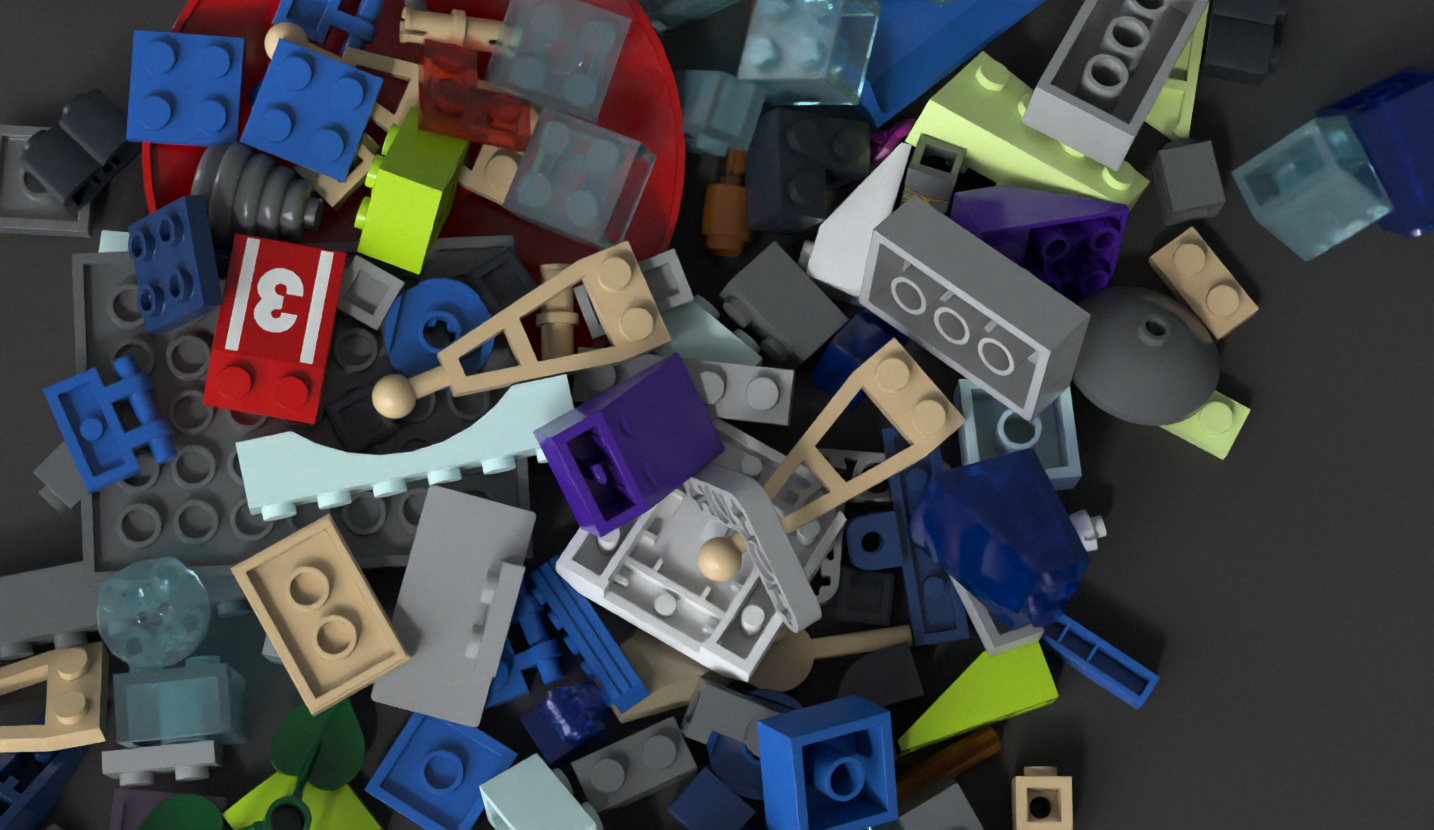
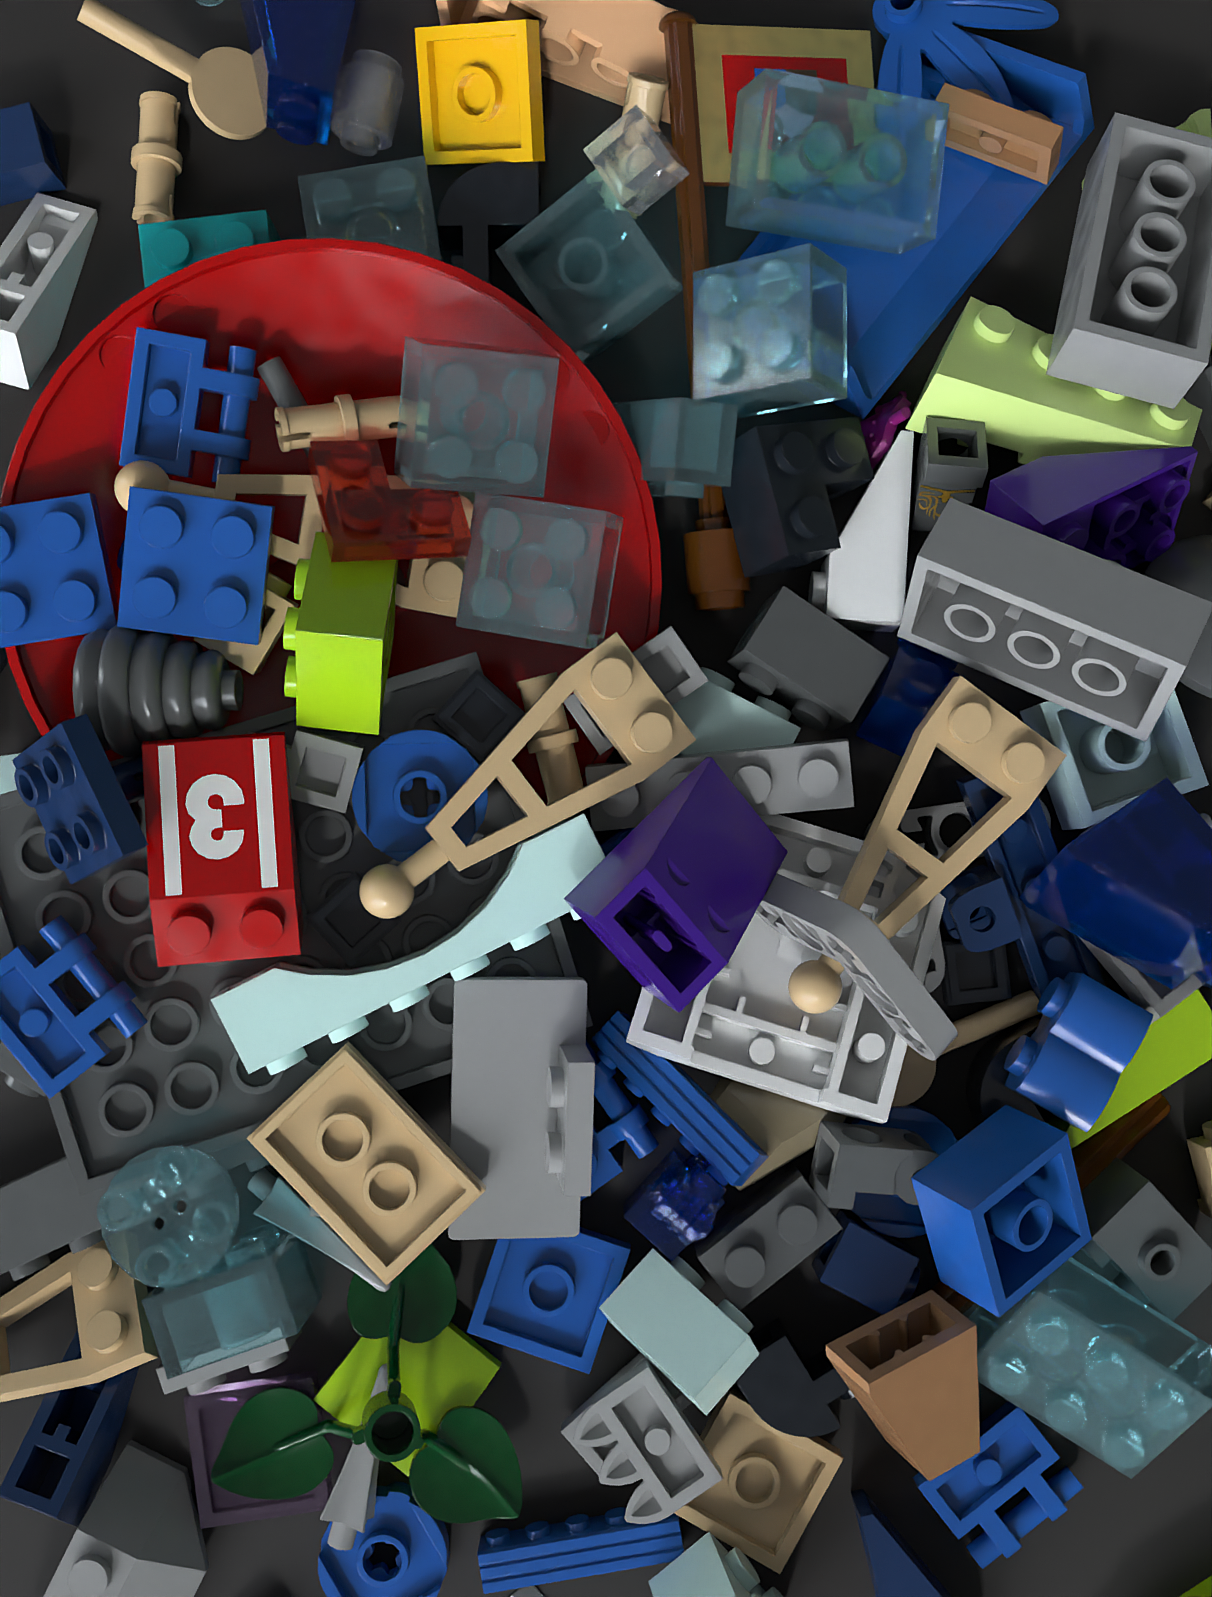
camera: 10 degrees left, 10 degrees up
none -> light grey piece [247,1168,392,1292]
none -> blue brick [1004,972,1153,1132]

